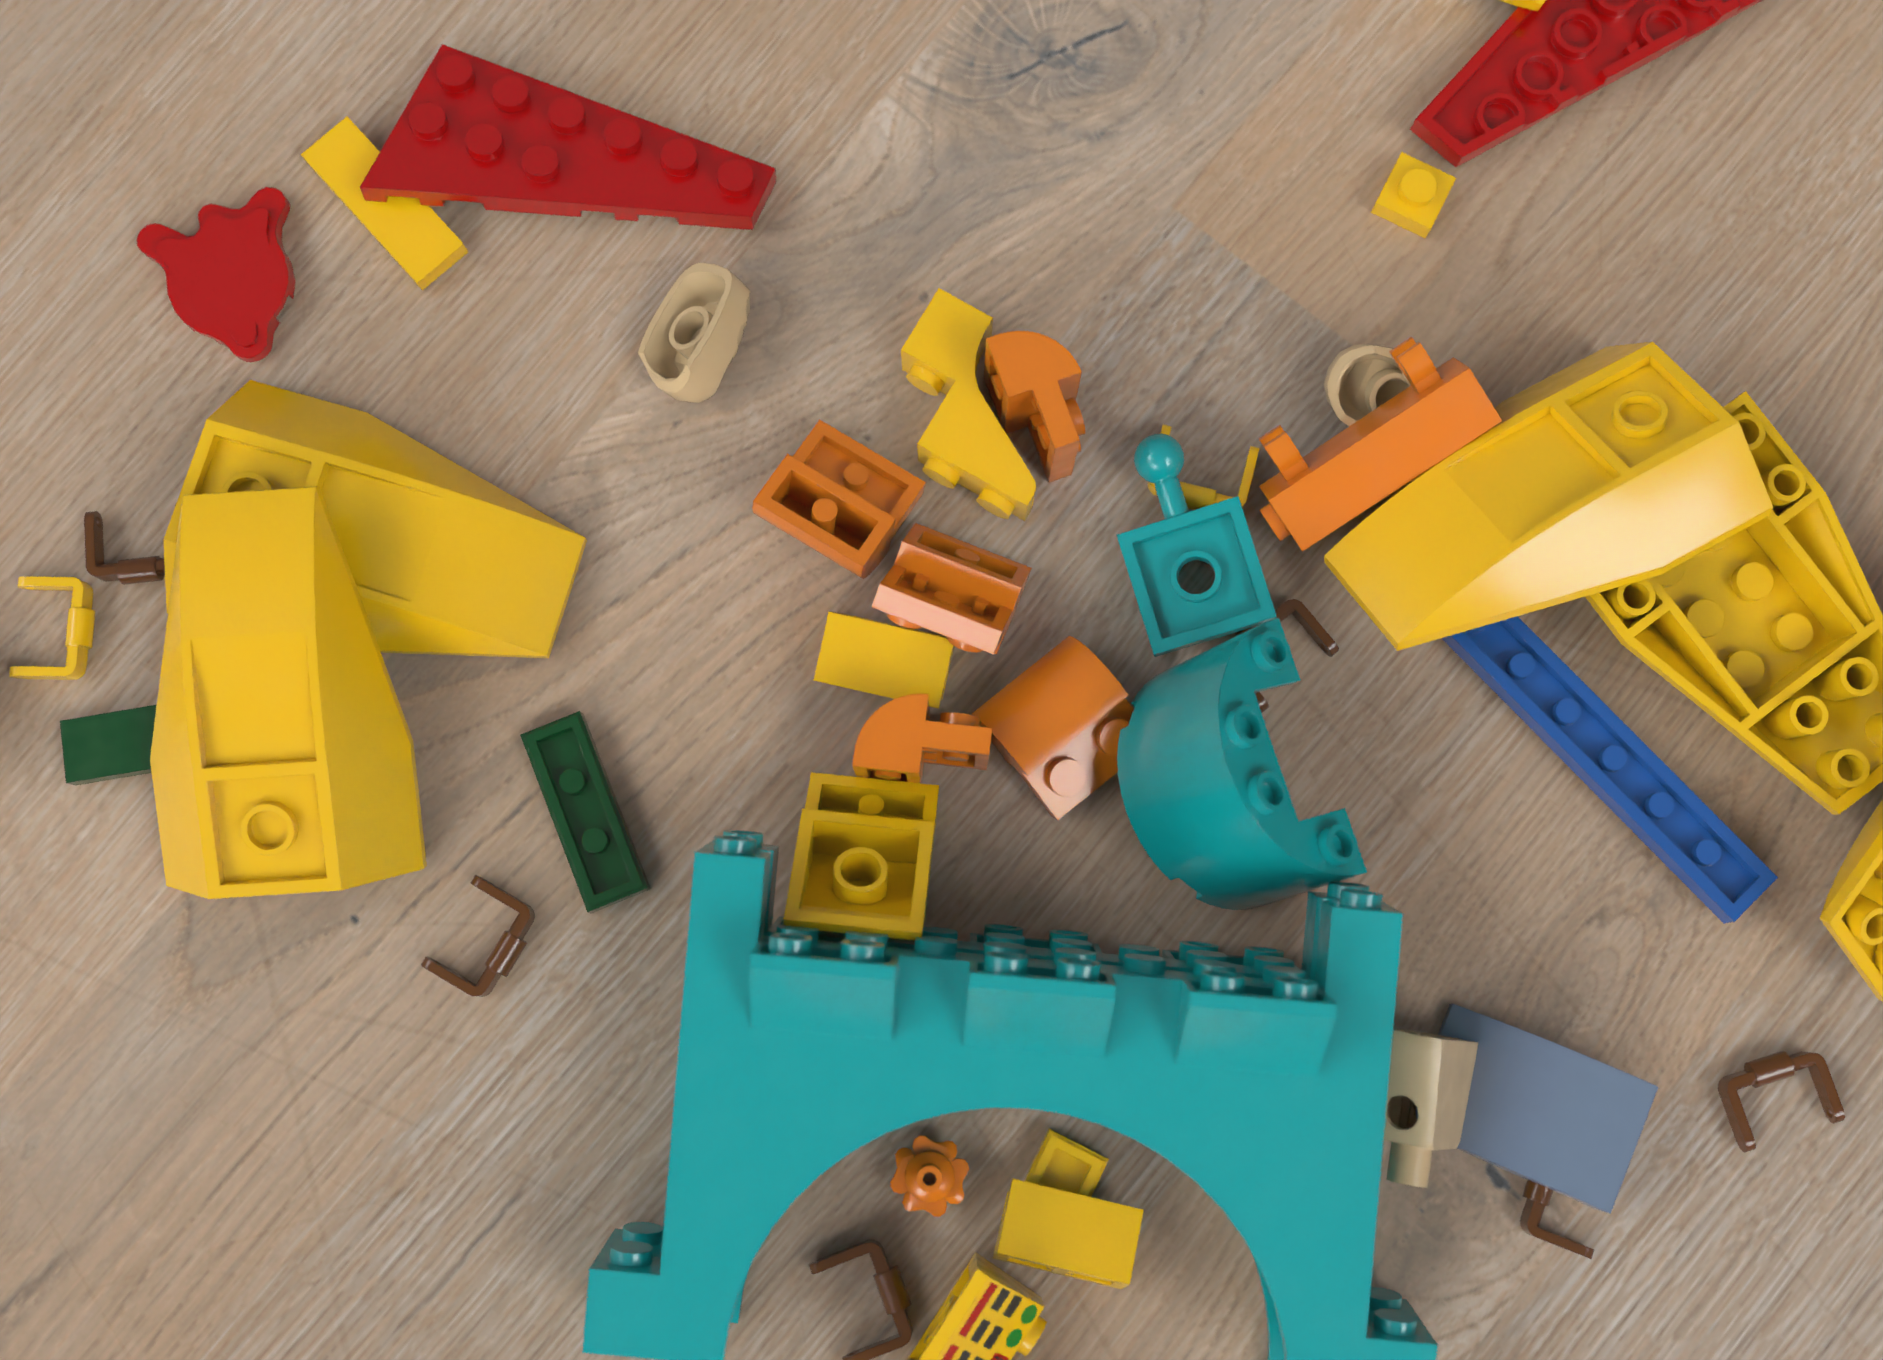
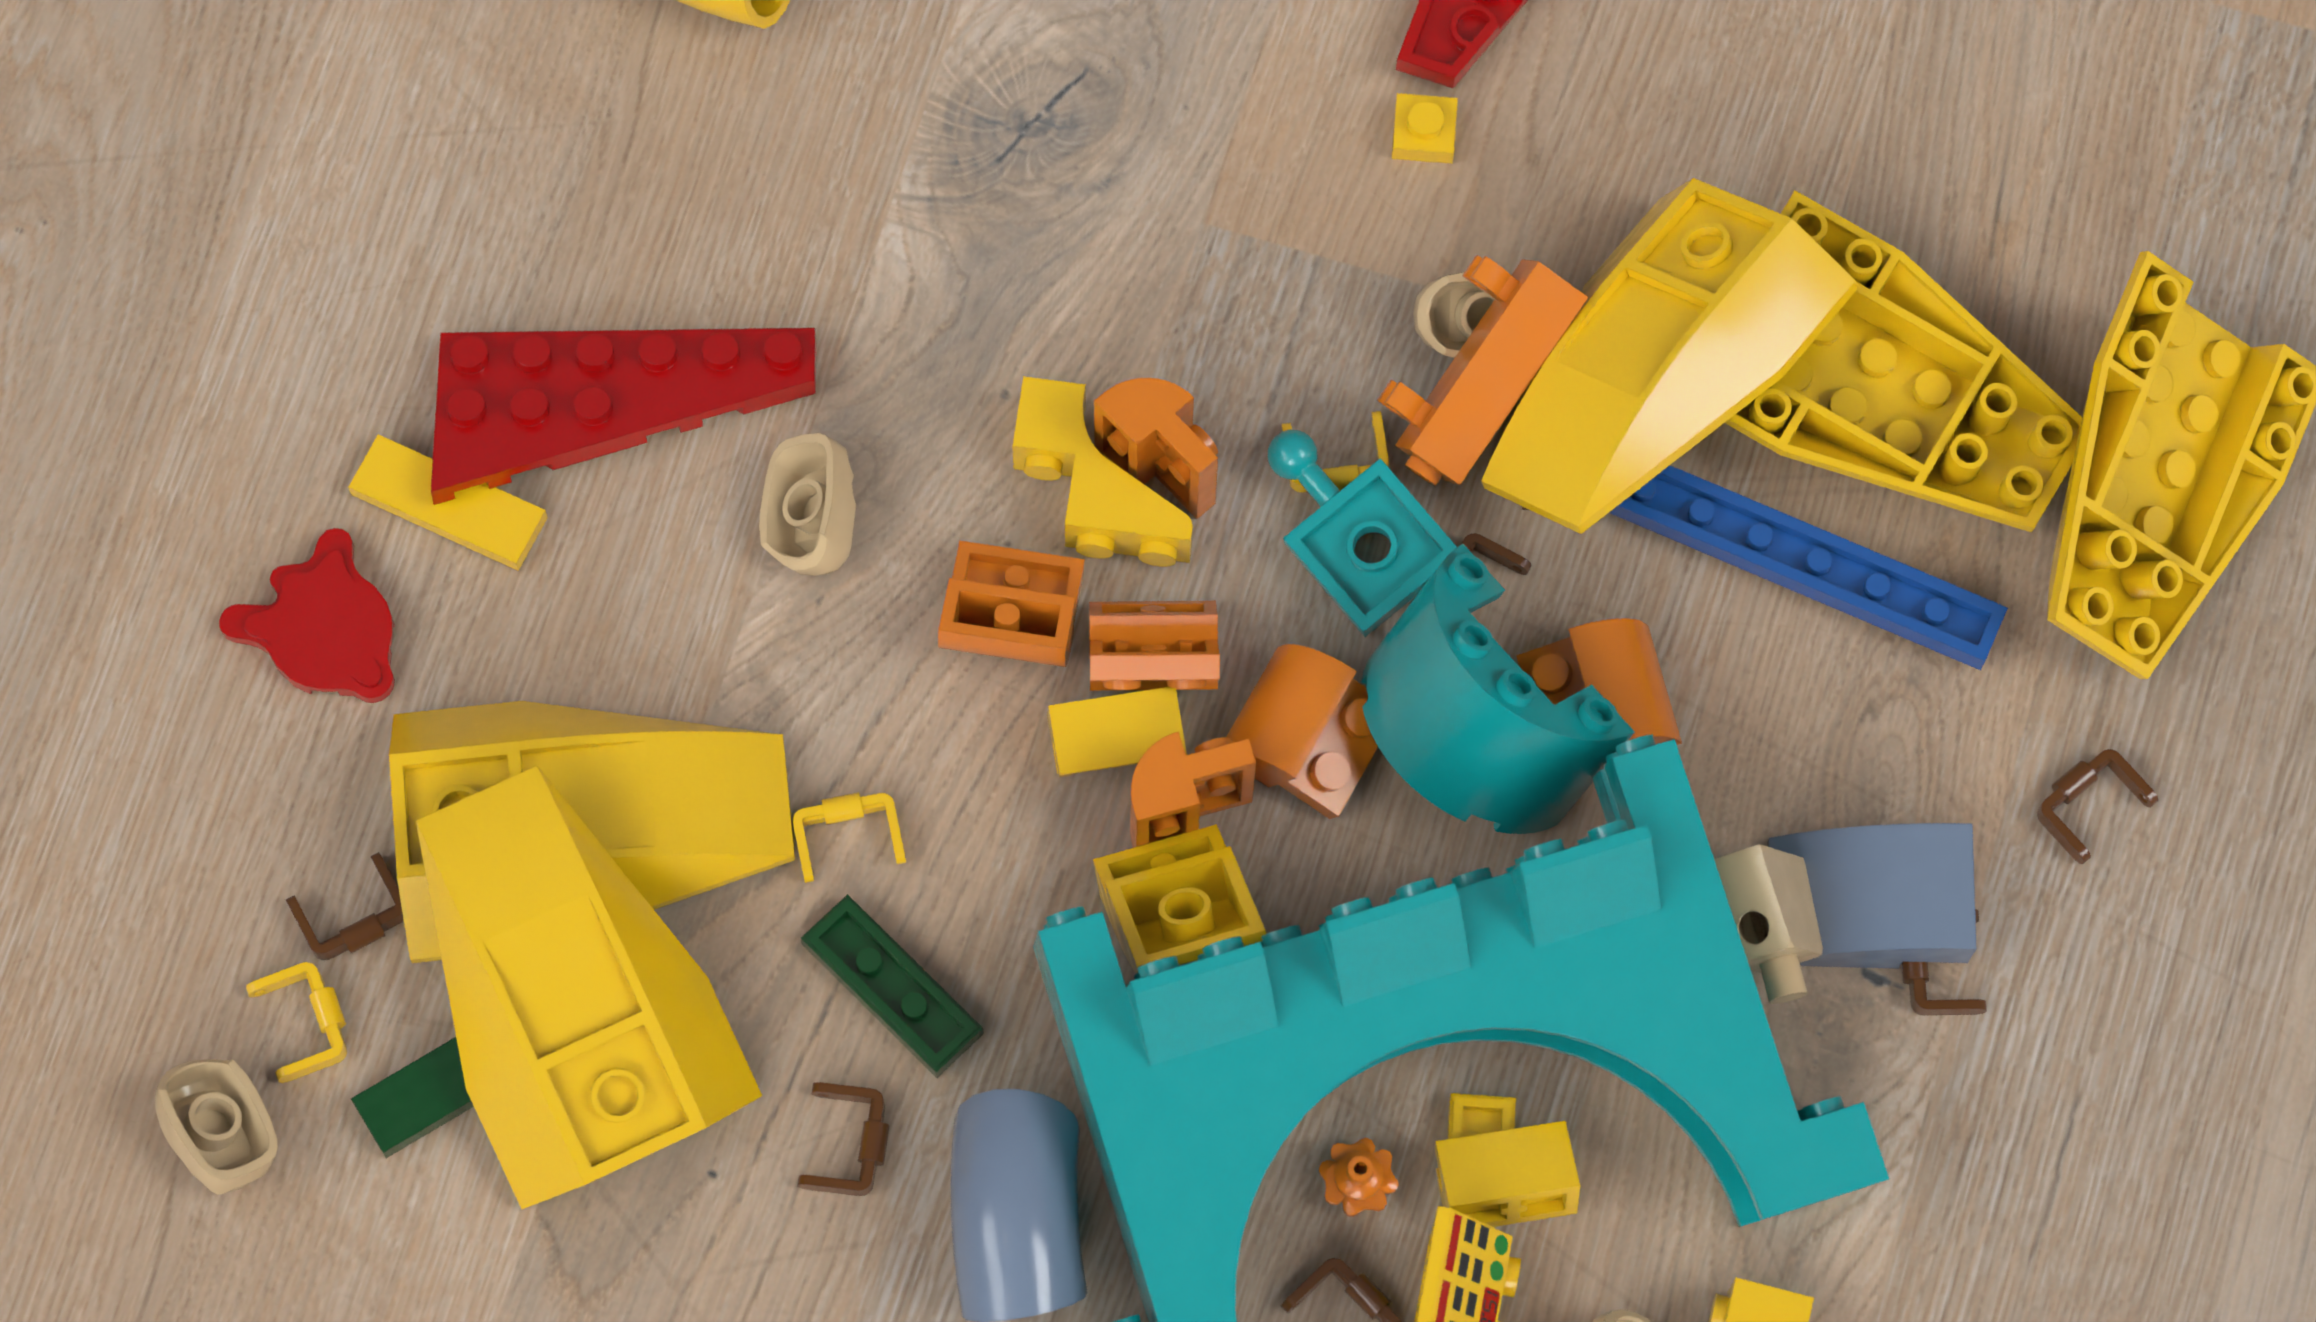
camera: 25 degrees left, 10 degrees down
none -> yellow piece [793,792,906,883]
none -> sand blue brick [950,1089,1088,1322]
none -> orange brick [1516,618,1682,745]

